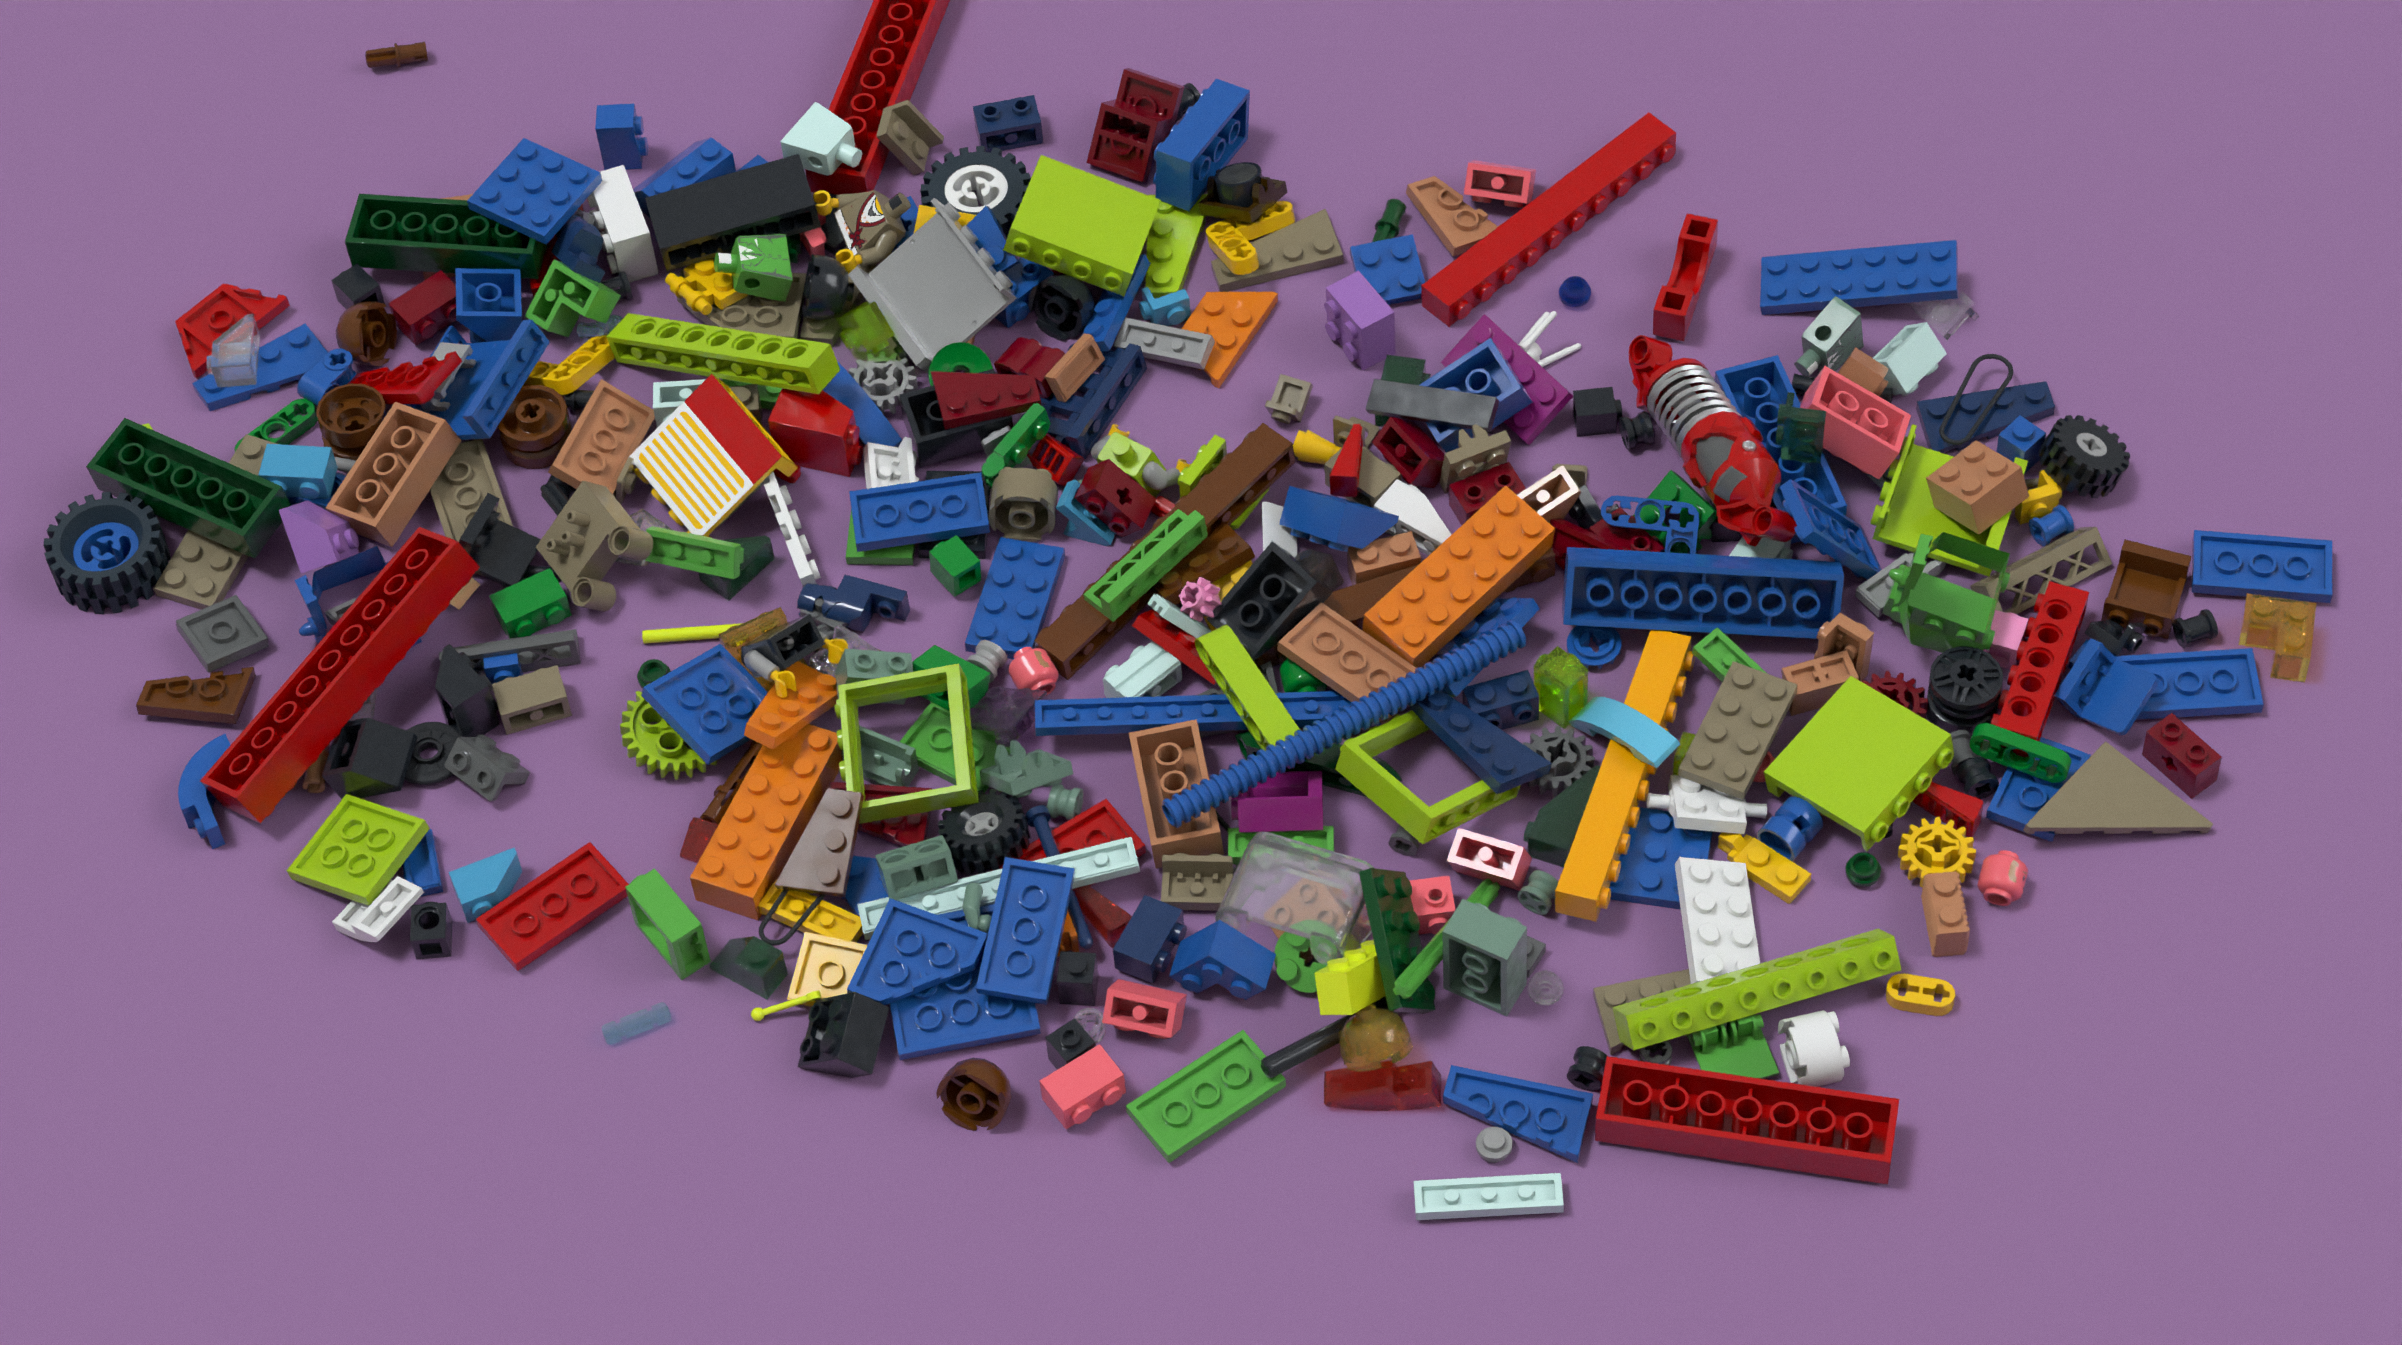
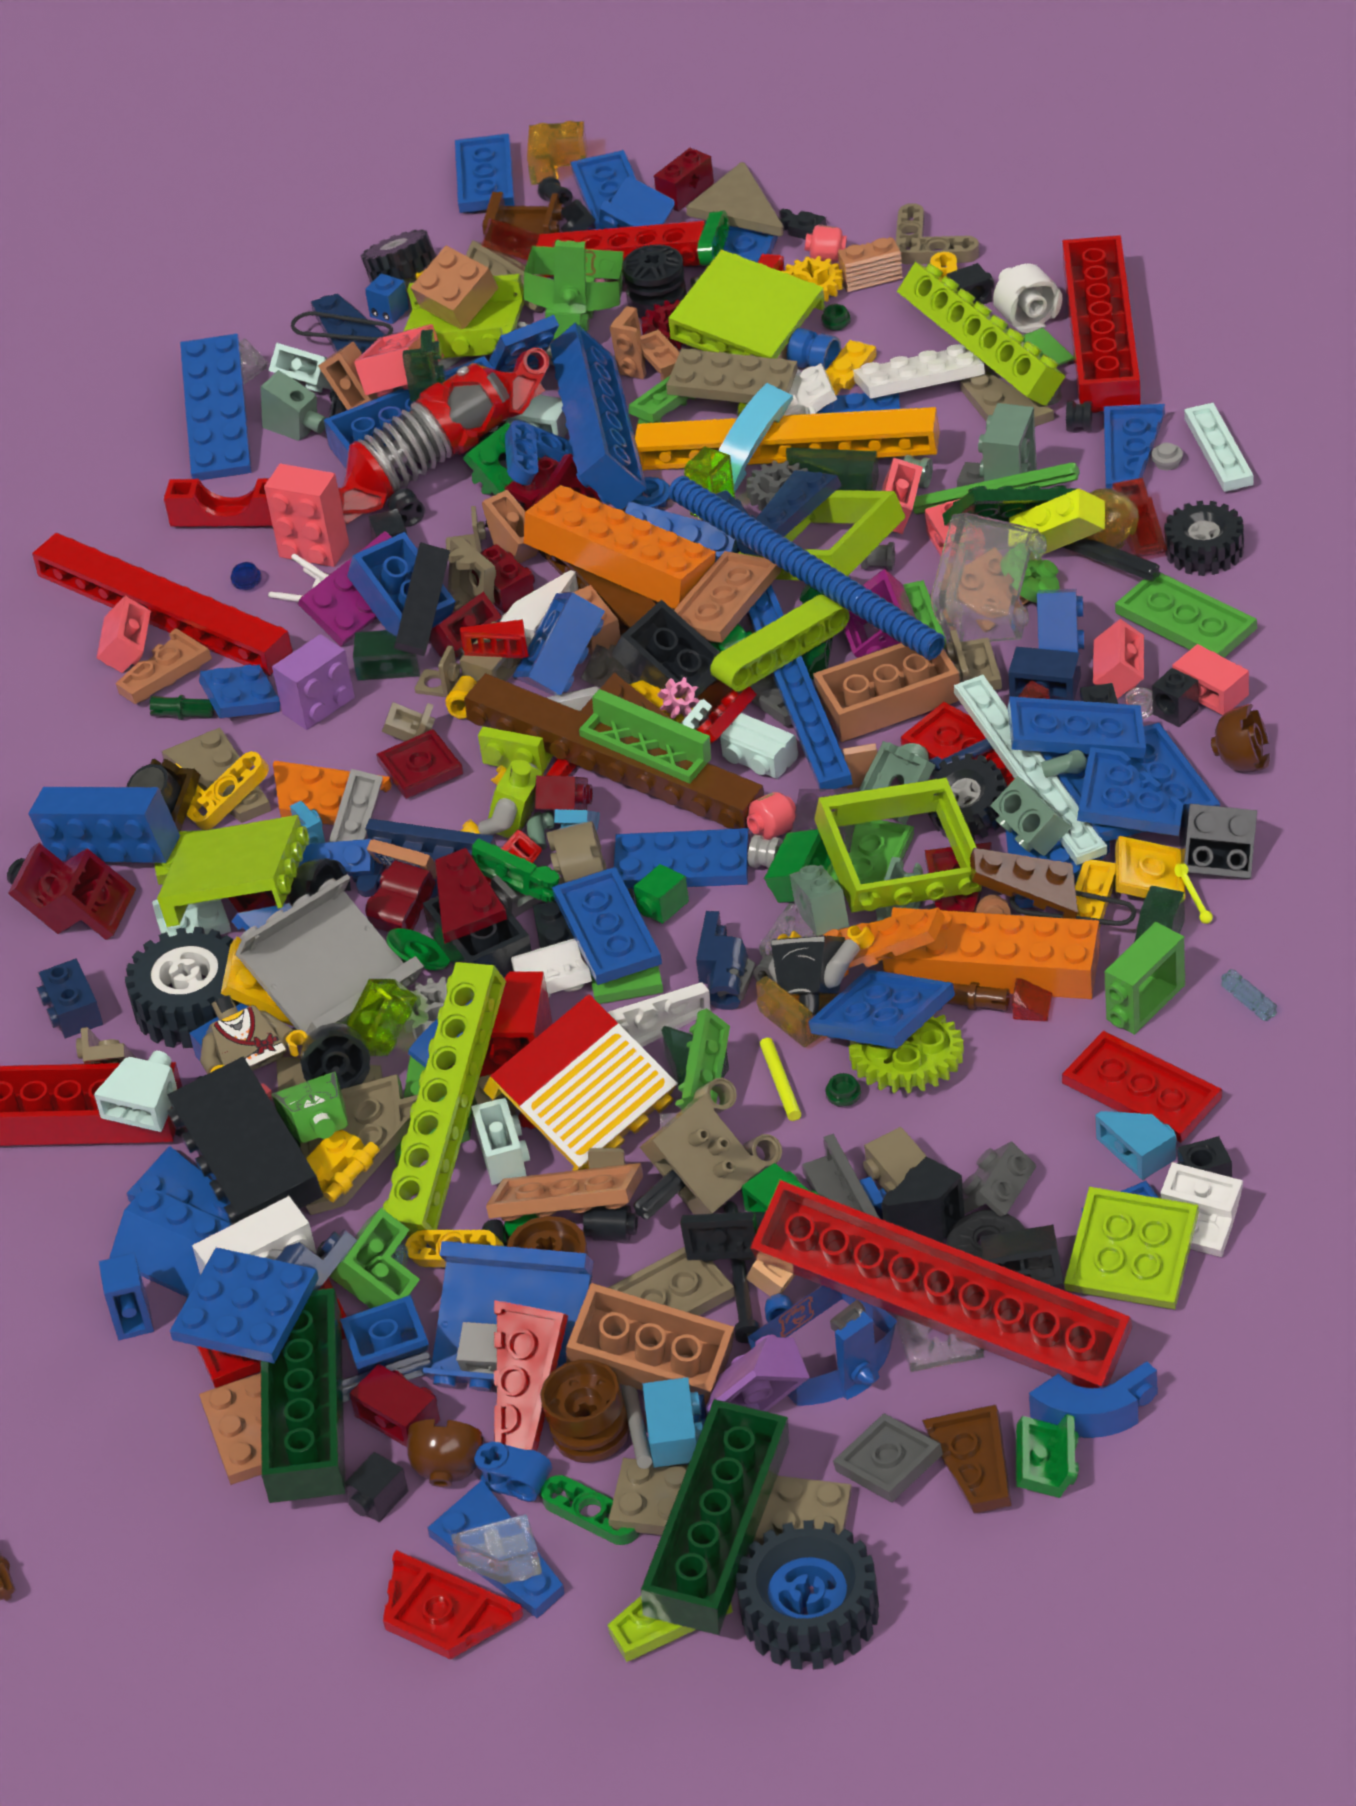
camera: 100 degrees left, 10 degrees down
none -> coral brick [264,464,349,567]
none -> dark red plate [376,729,464,799]
none -> clear red slope [481,218,540,261]
none -> black plate [779,209,827,240]
none -> nougat slope [841,743,877,789]
none -> dark tan beam [896,203,979,264]
none -> black brick [946,263,994,305]
none -> green bracket [1016,1414,1079,1498]
none -> black wheel [1164,501,1244,576]

